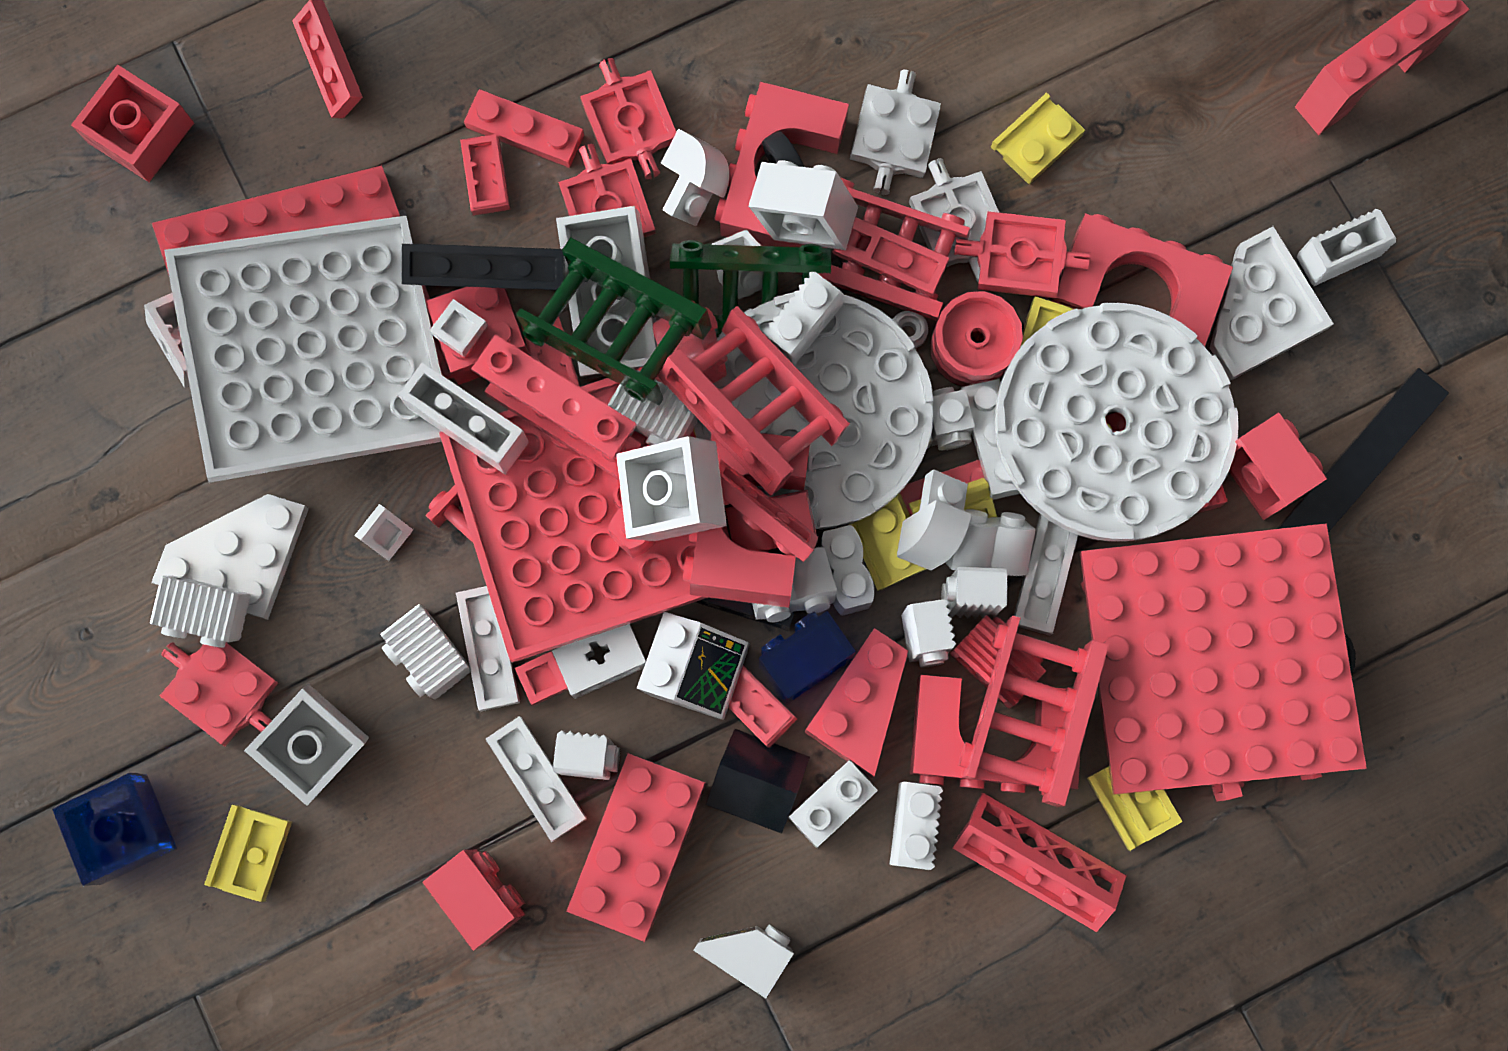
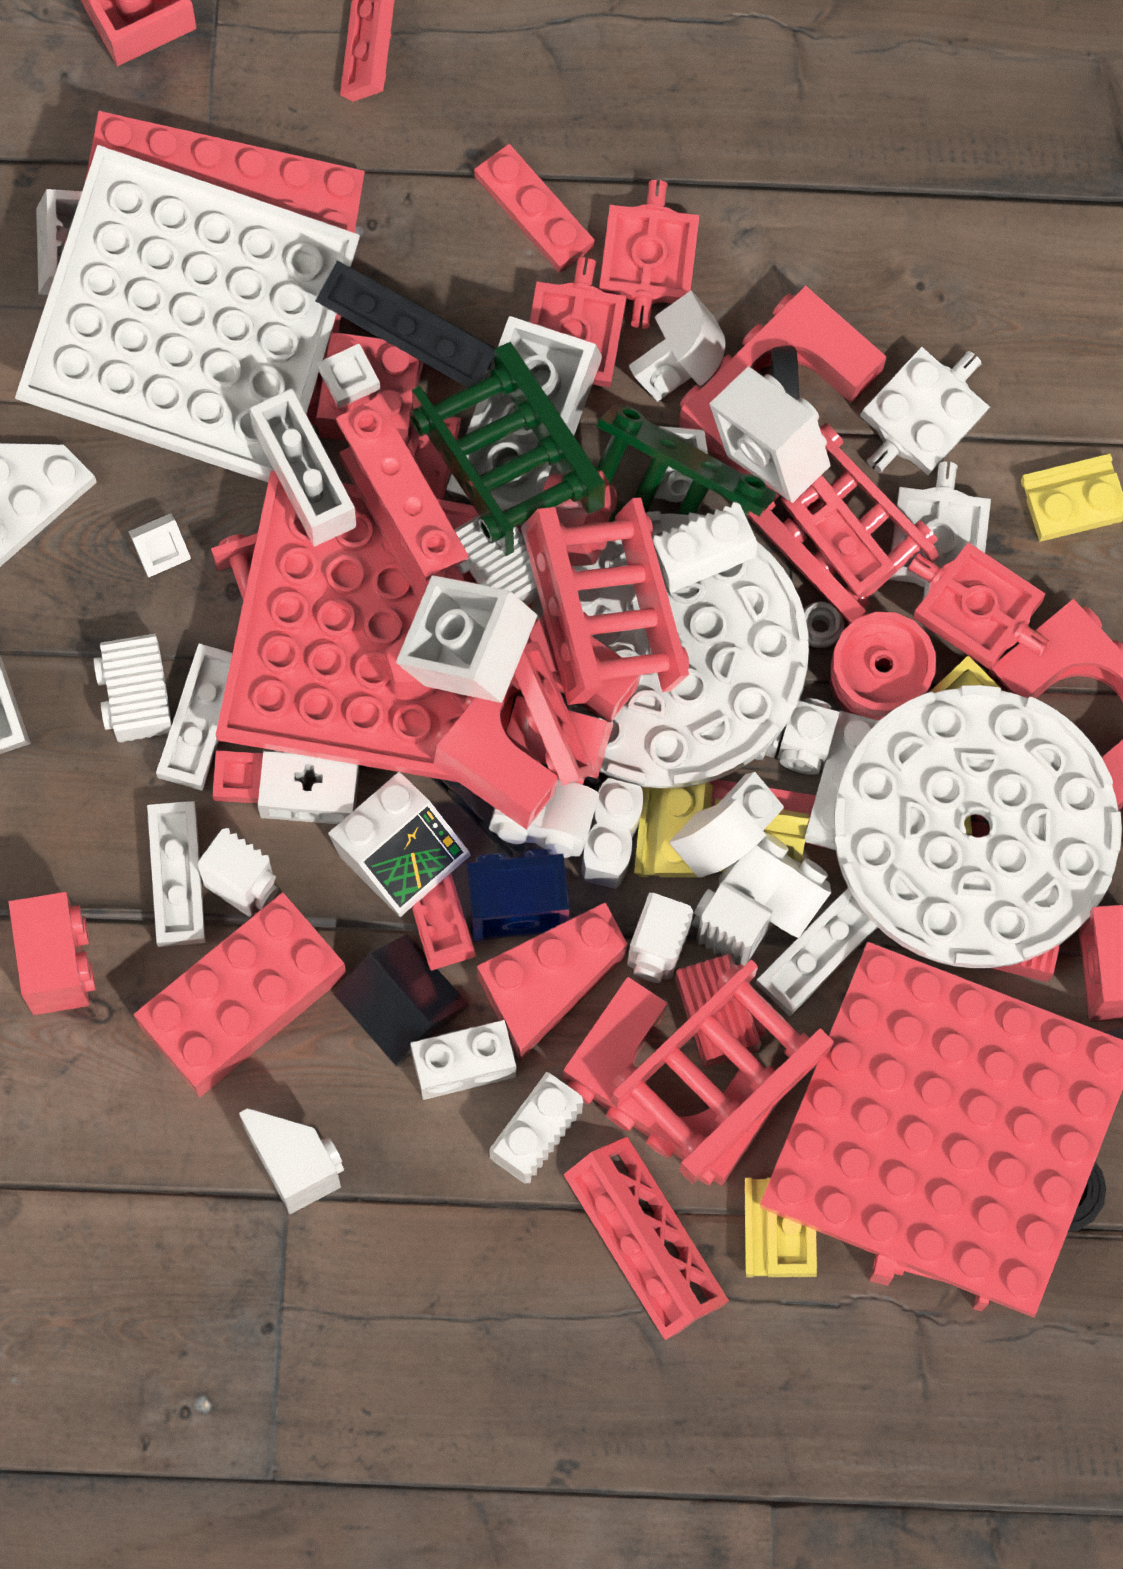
camera: 25 degrees right, 5 degrees down
coral plate [460,134,511,216] -> none

